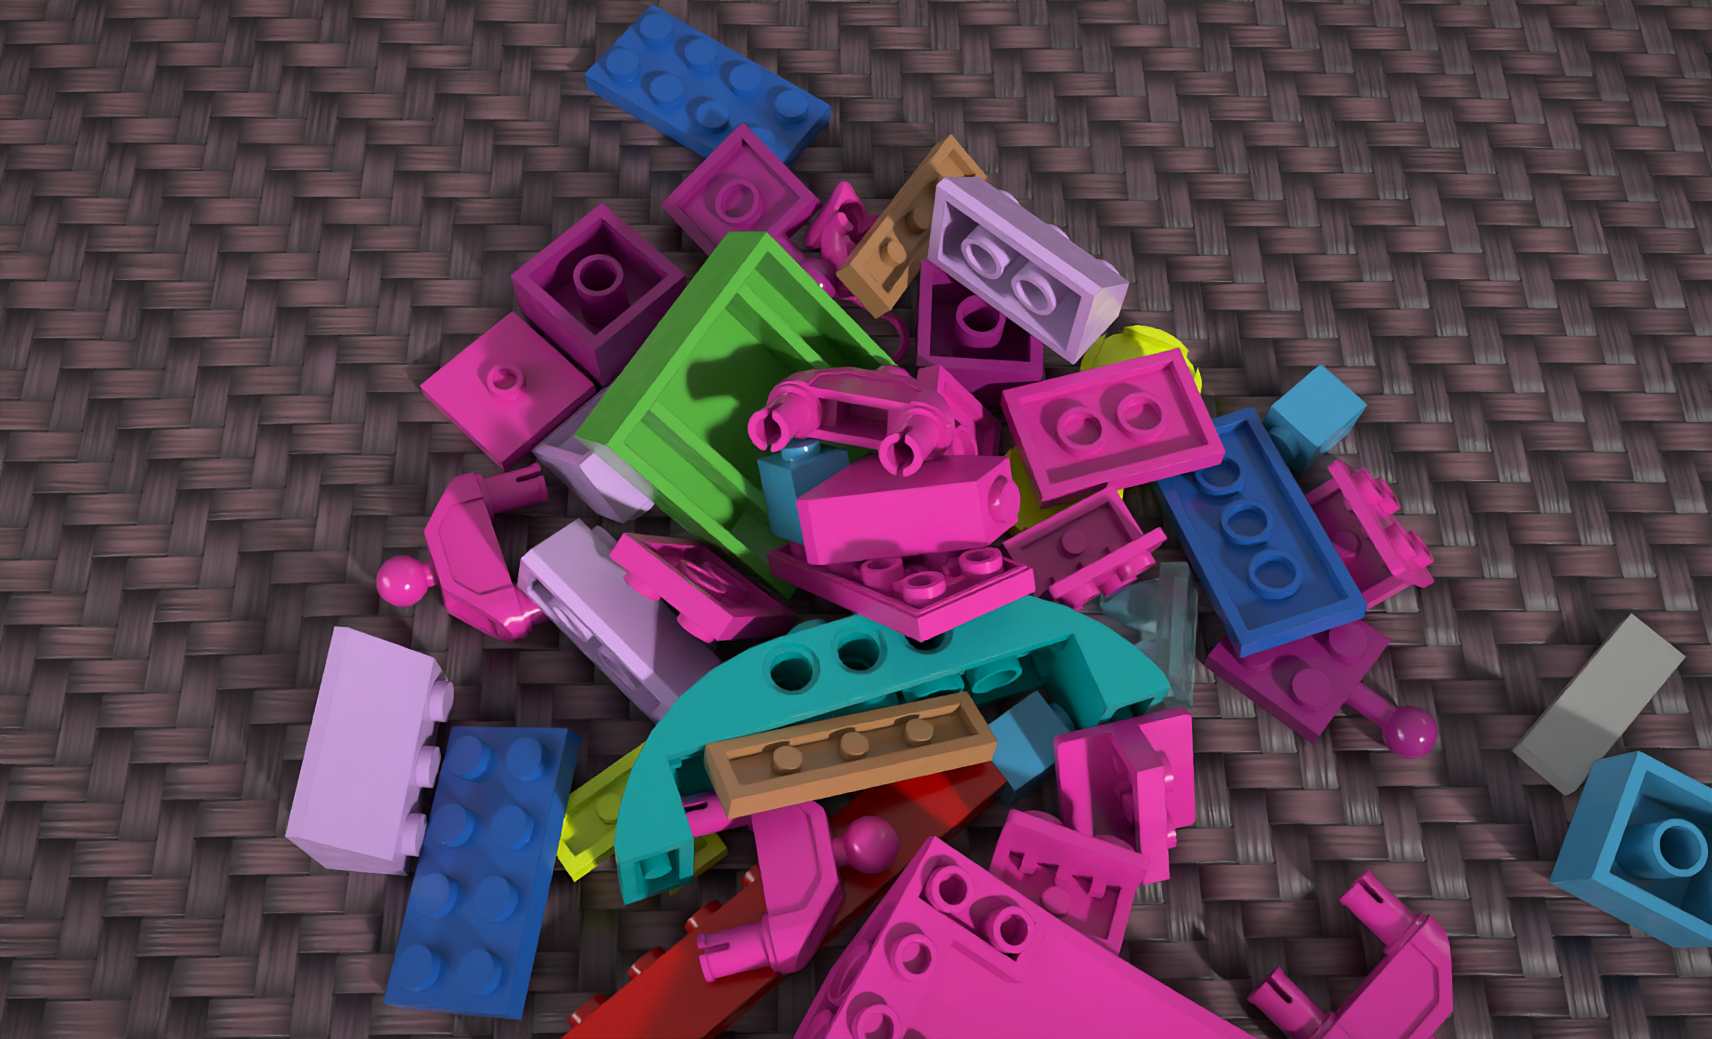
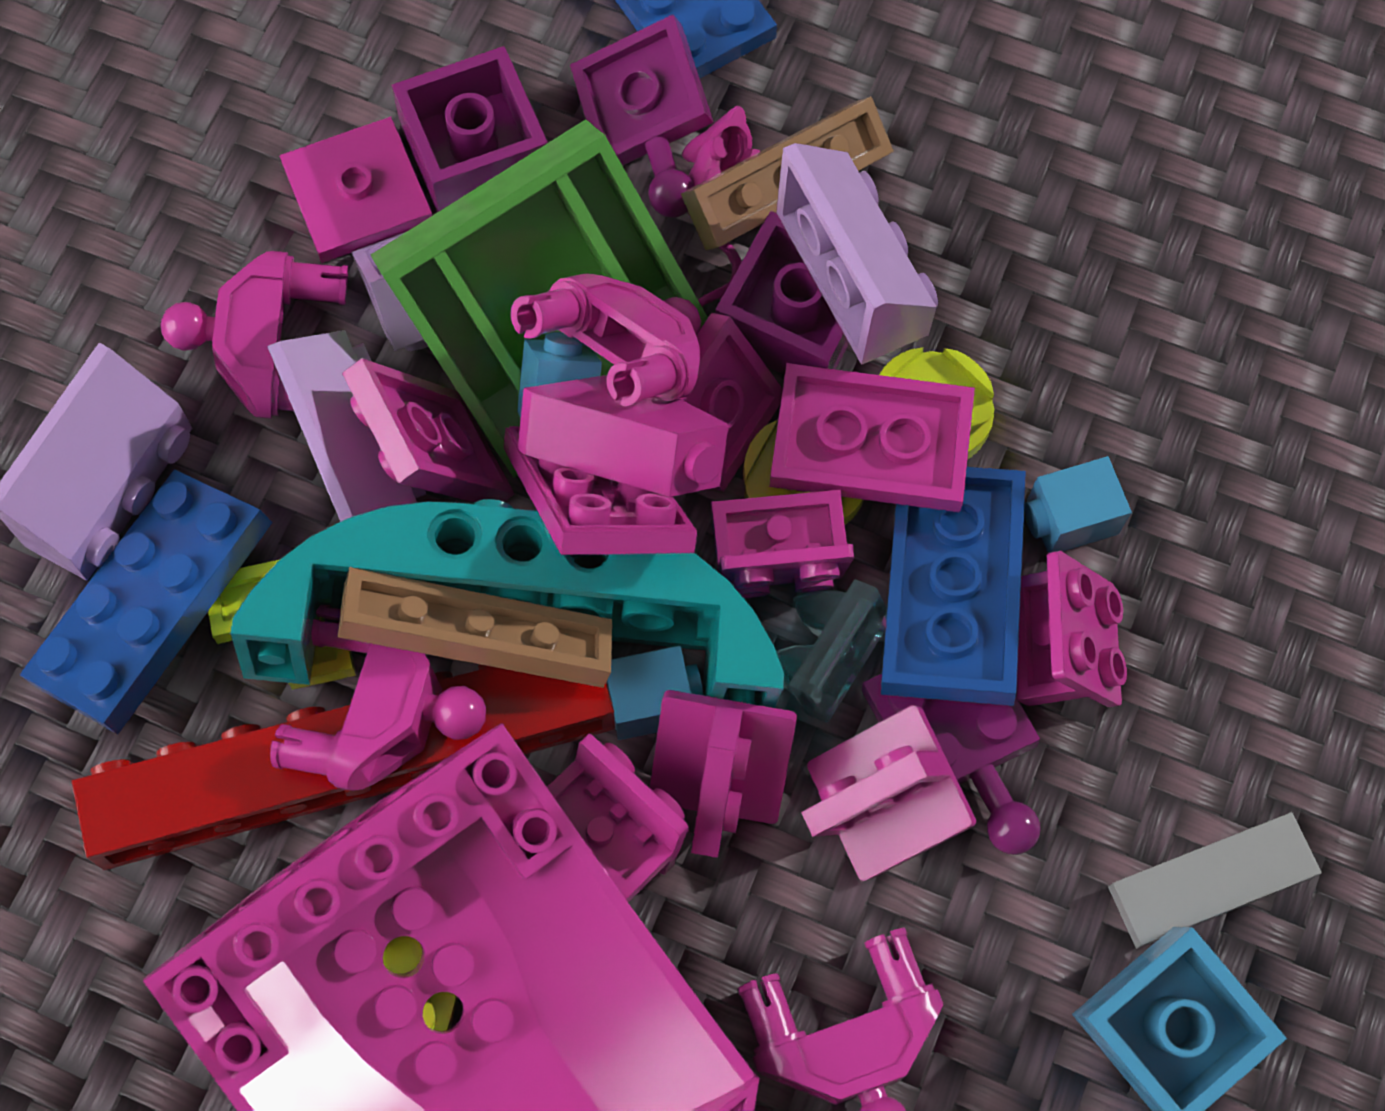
camera: 25 degrees right, 5 degrees up
none -> bracket [801,705,976,881]

